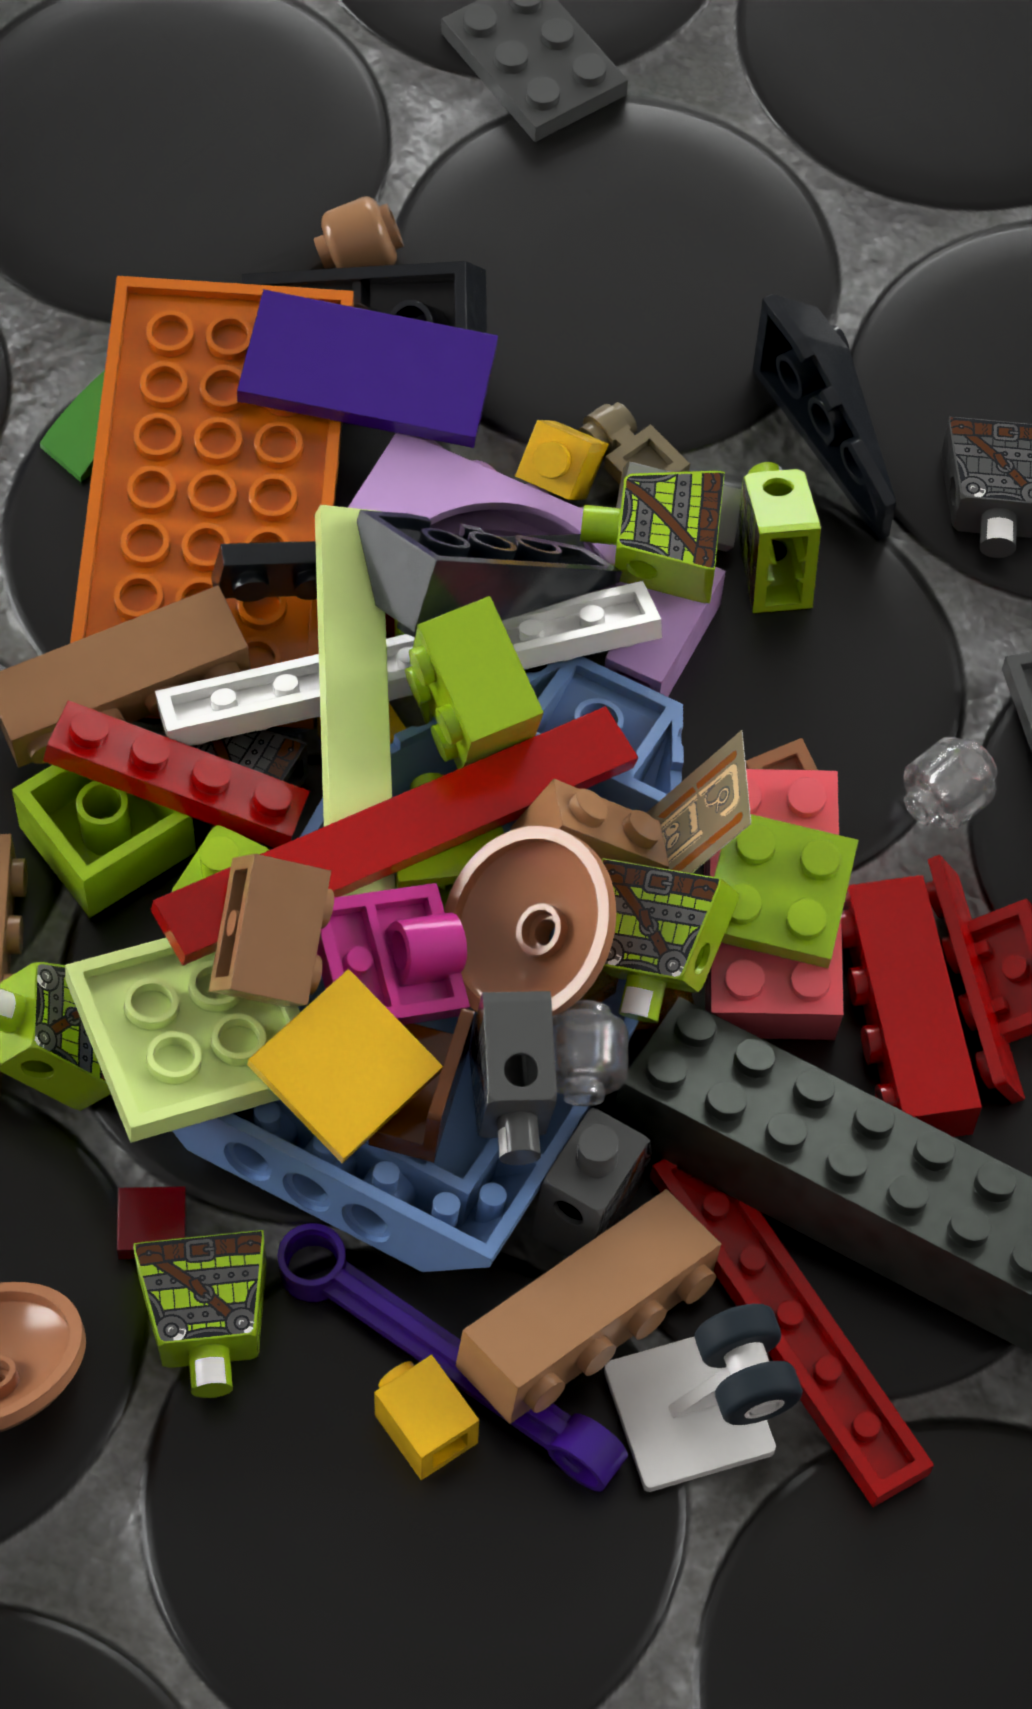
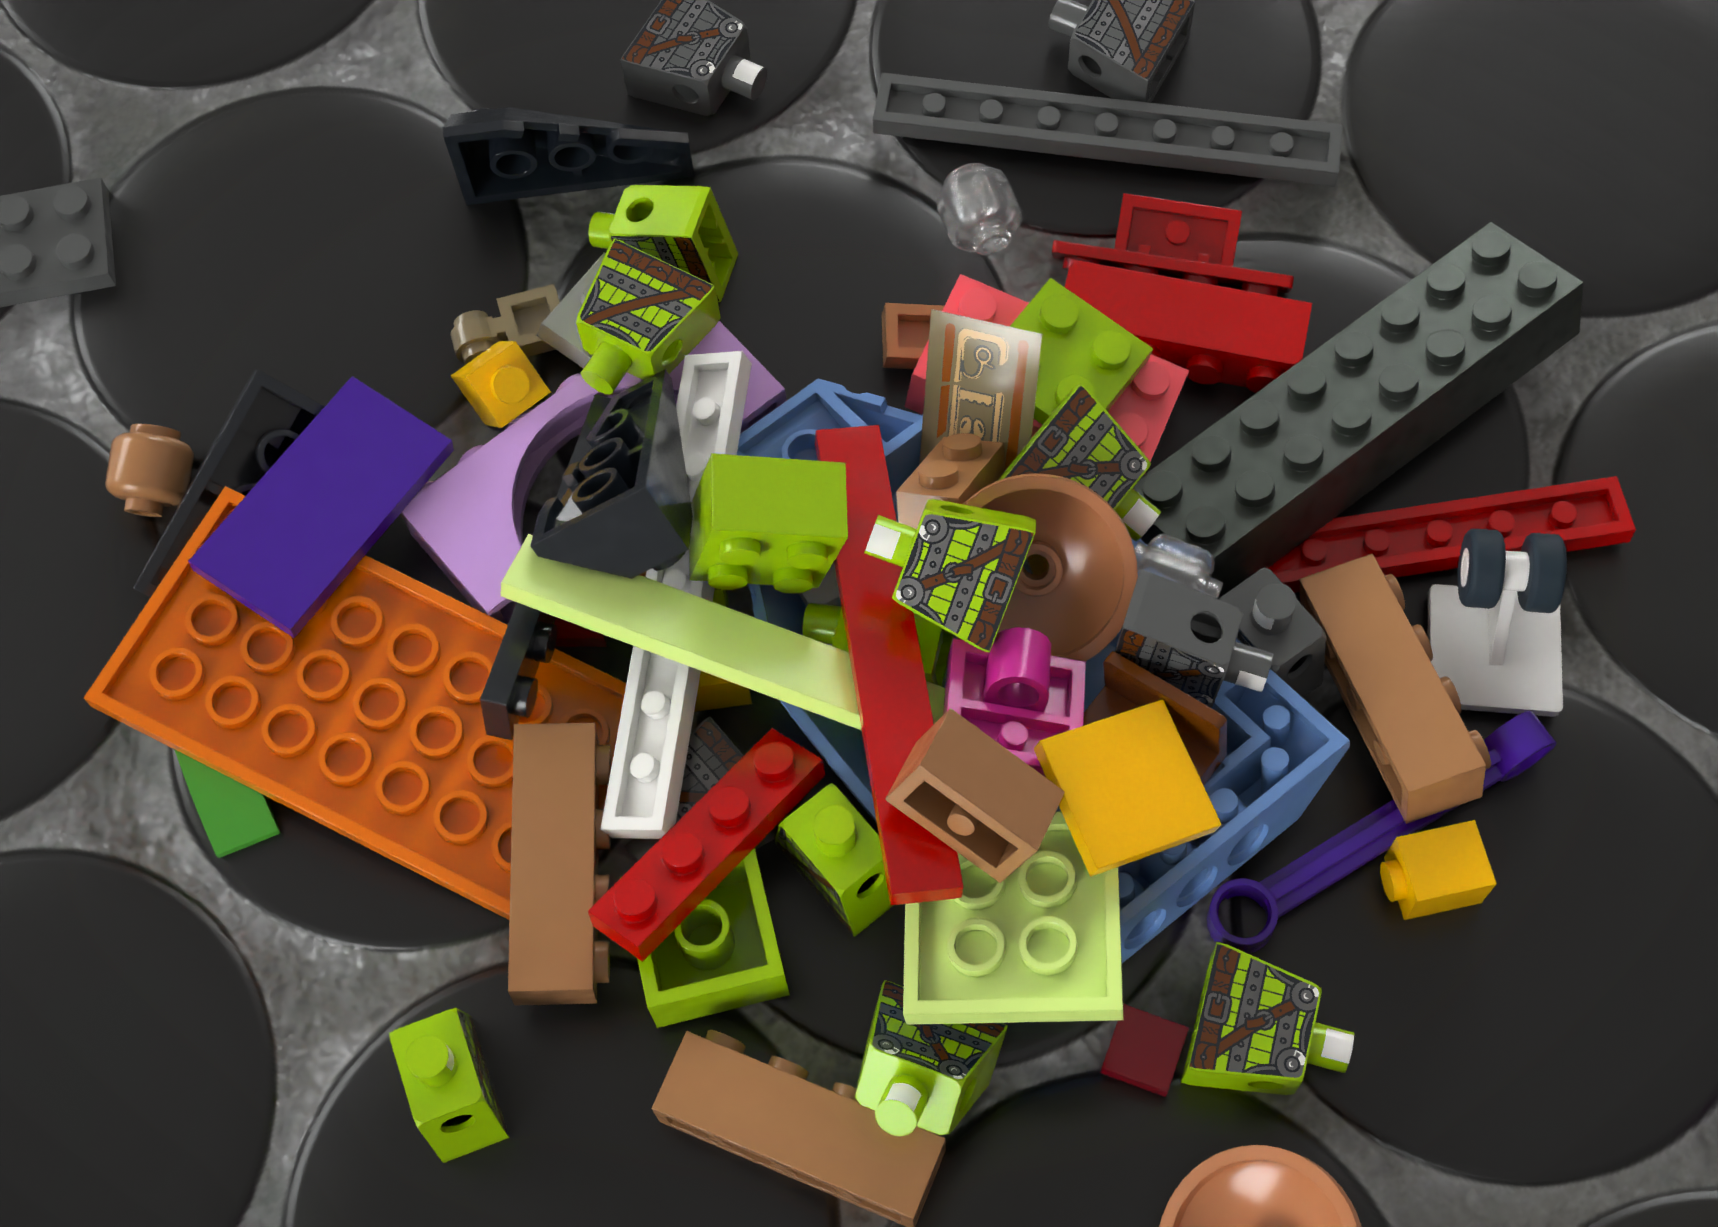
camera: 60 degrees left, 5 degrees up
none -> torso [864,499,1036,653]

